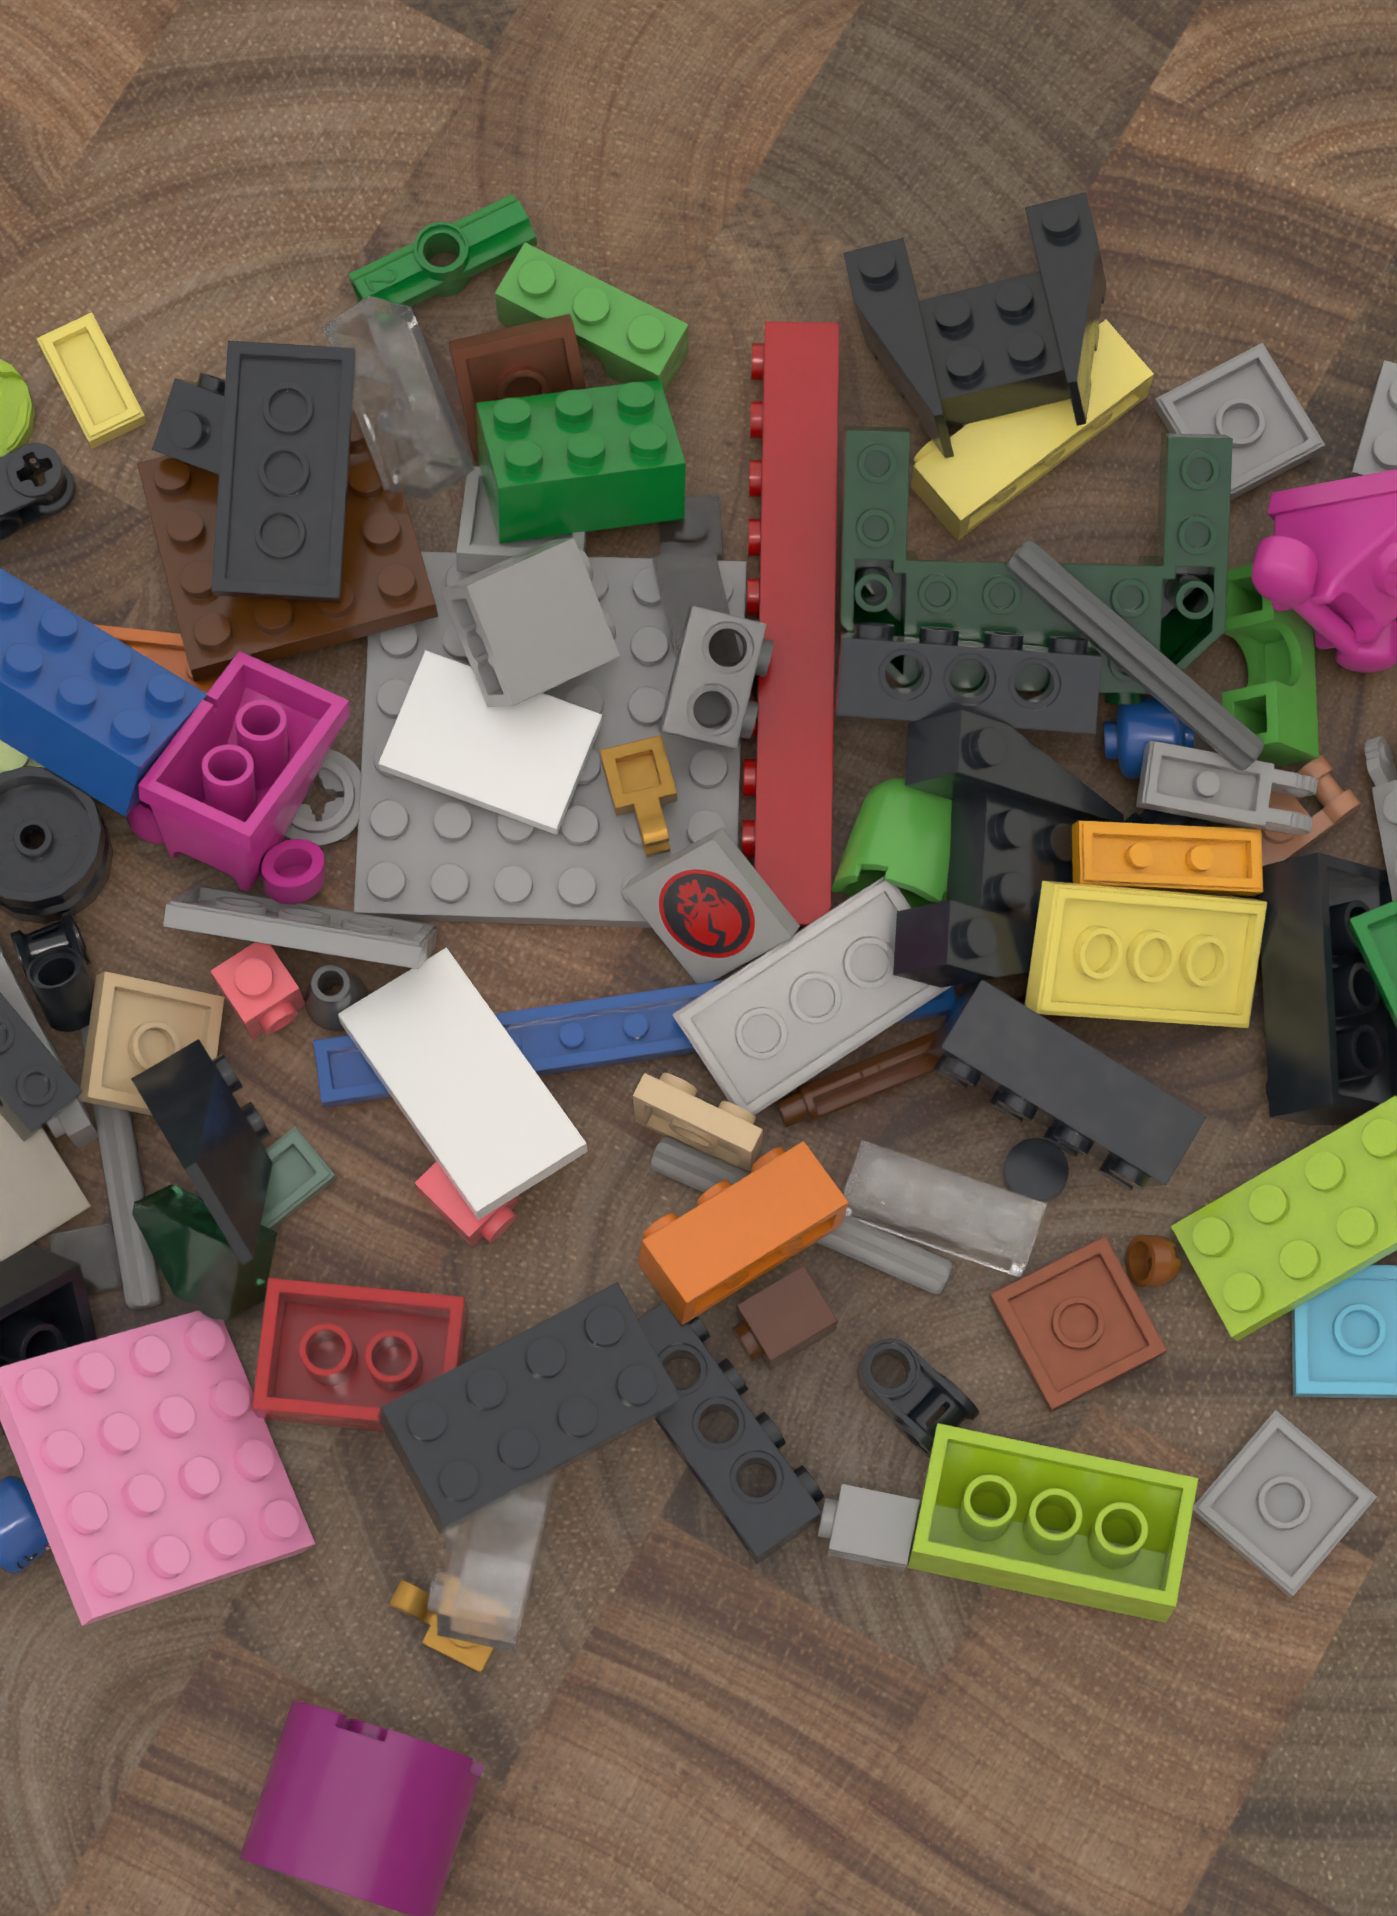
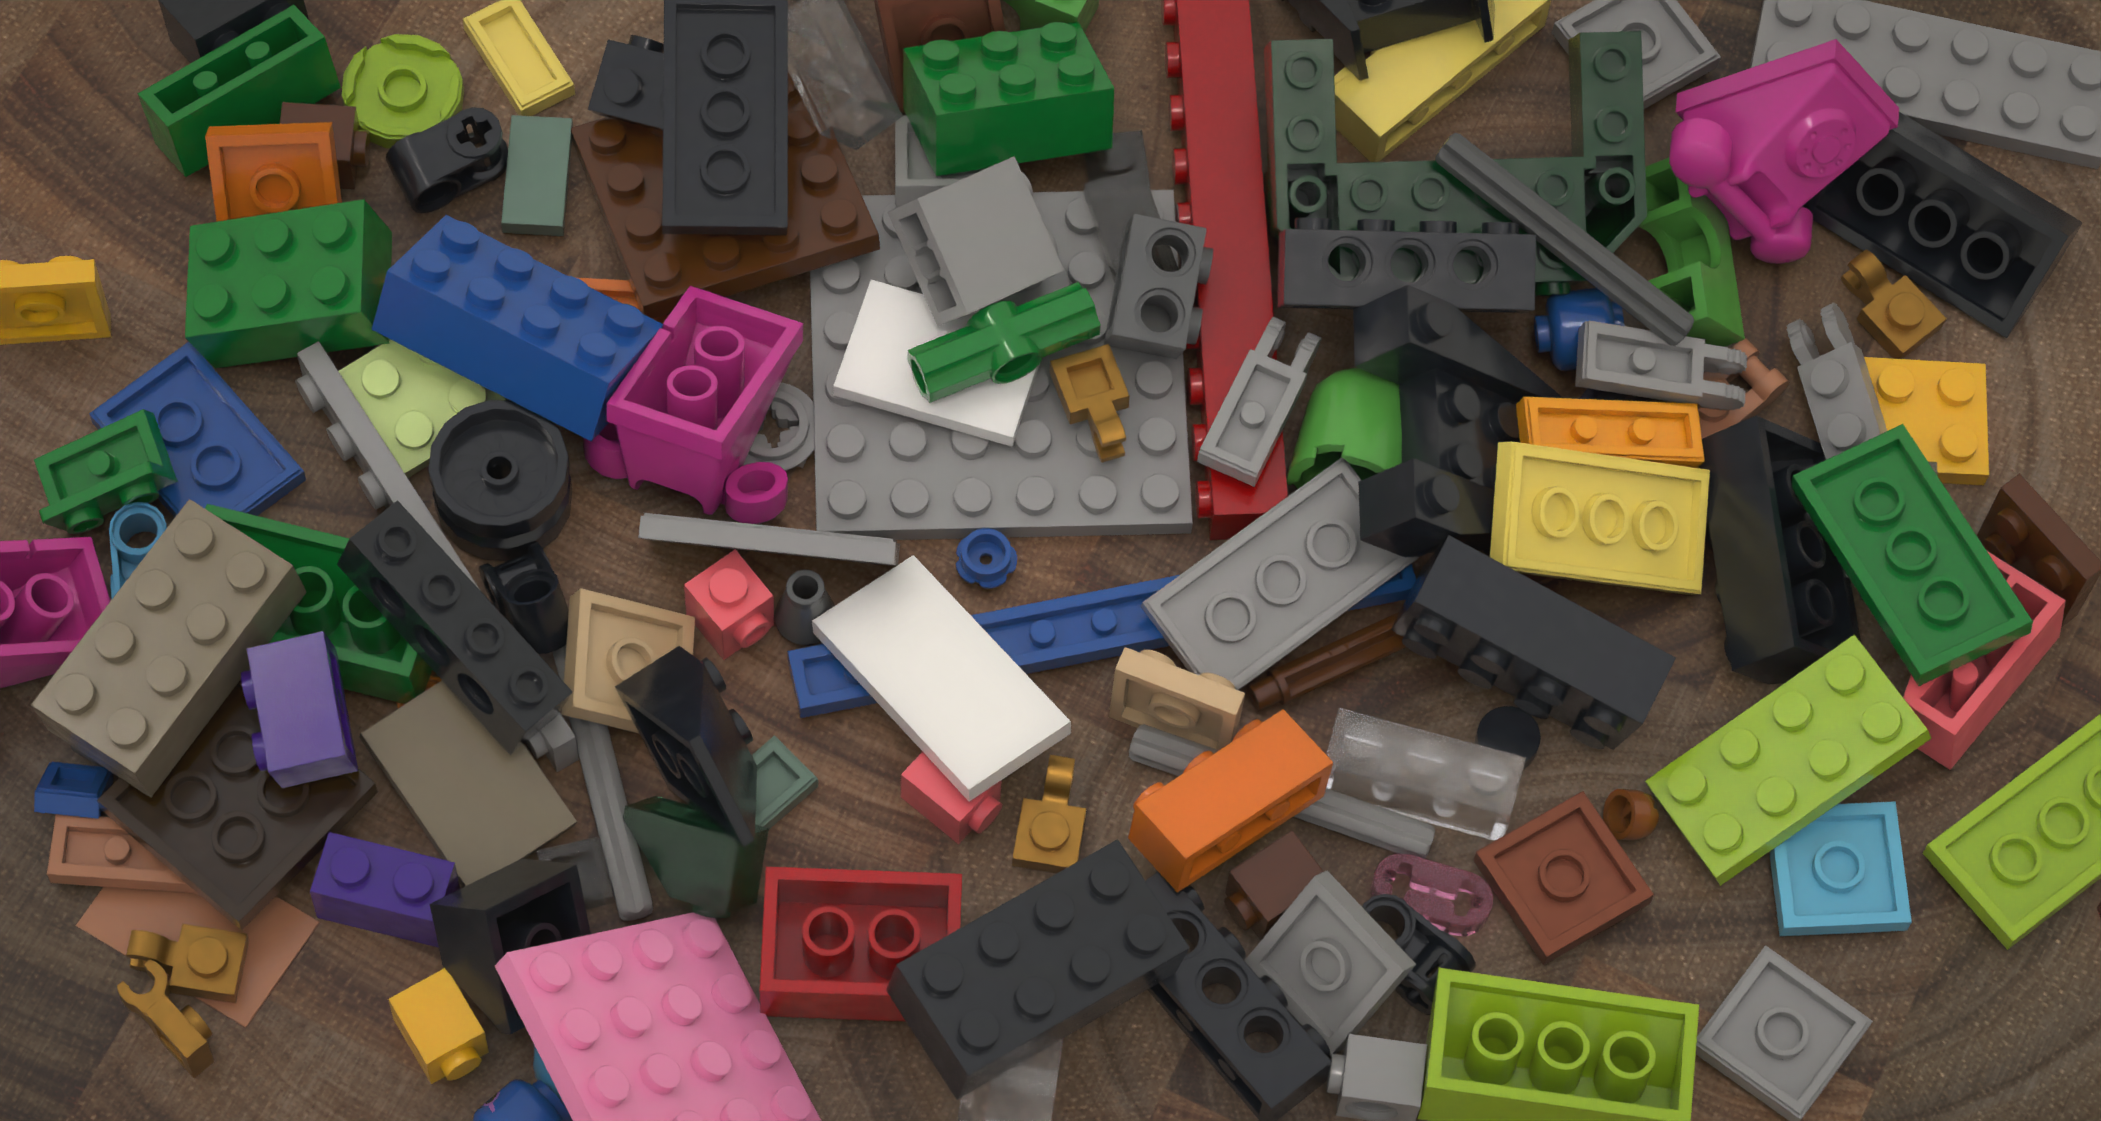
camera: 10 degrees left, 10 degrees down
tile [622,827,800,984] -> none
none -> sand green tile [501,115,573,236]
none -> green piece [907,282,1101,403]
none -> blue plate [956,528,1017,589]
none -> pearl gold plate [1012,755,1086,873]
none -> light grey hinge [1197,317,1322,487]
none -> light grey plate [1244,870,1416,1056]
none -> clear pink beam [1370,853,1493,937]

